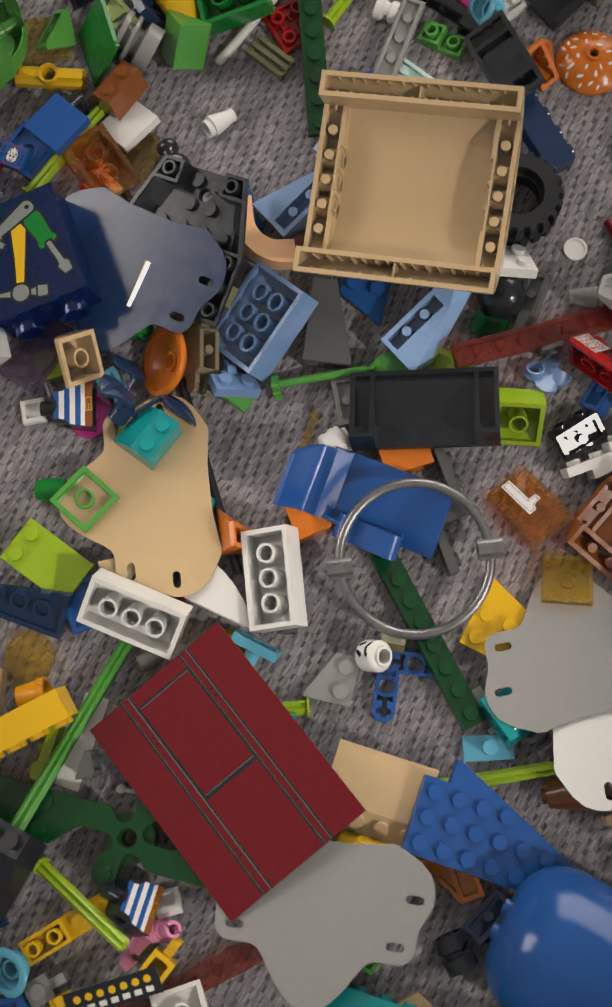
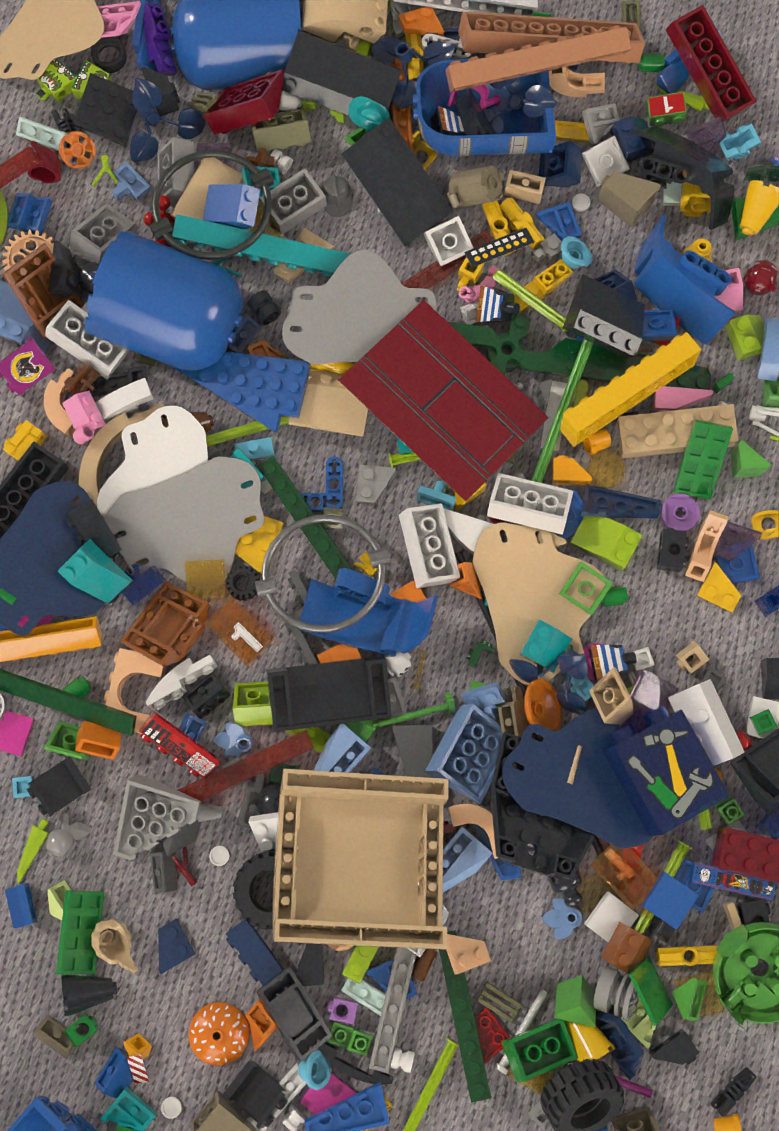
camera: 170 degrees right, 0 degrees up
white cone [201,108,237,138] -> none
white head [355,639,392,673] -> none
none -> black tyre [225,565,260,601]
none -> medium lavender brick [327,996,358,1024]
none -> yellow piece [353,549,378,577]
none -> light nougat wing [446,934,491,975]
none -> dark green bracket [466,640,495,668]
none -> medium blue plate [542,898,583,939]
none -> light orange slope [552,455,592,485]

